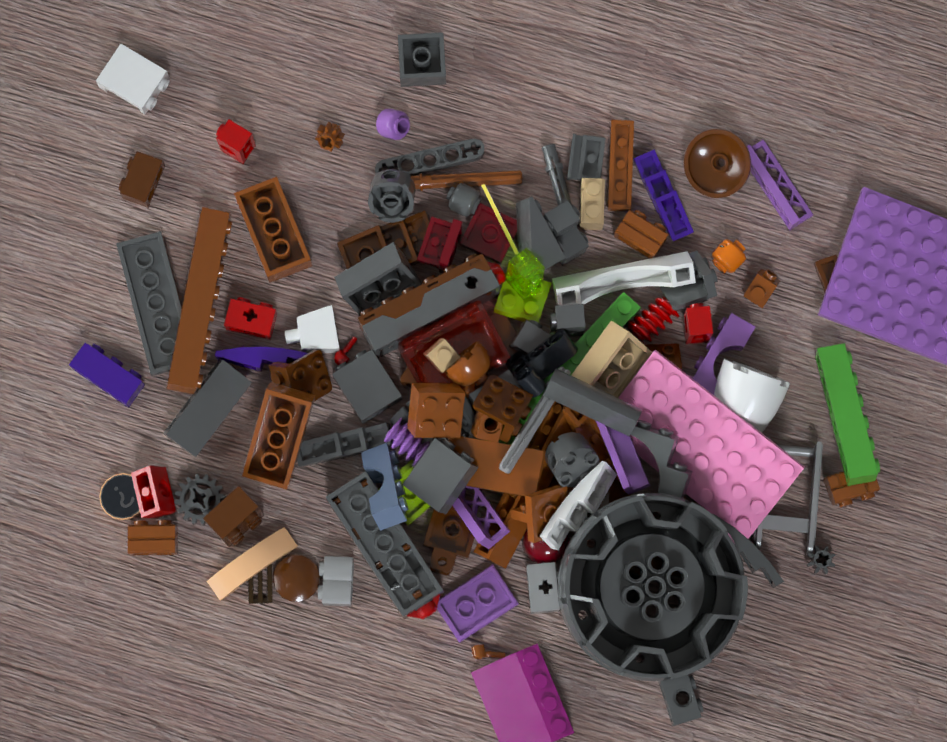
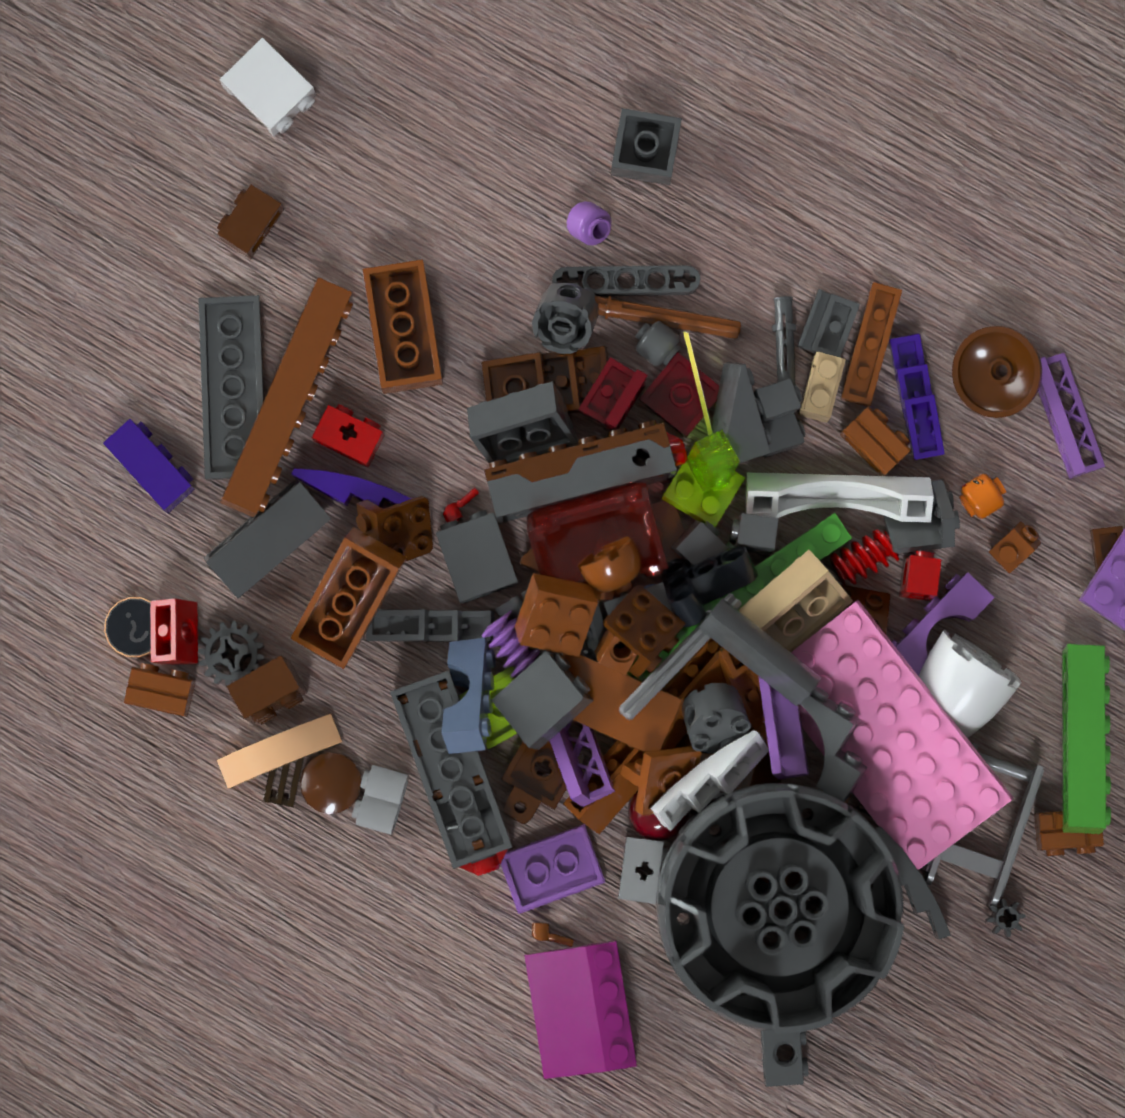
camera: 15 degrees right, 5 degrees up
red brick [216,119,256,165] -> none
white torso [285,305,340,353] -> none
dark orange gear [315,122,345,152] -> none
tan brick [423,338,460,373] -> none

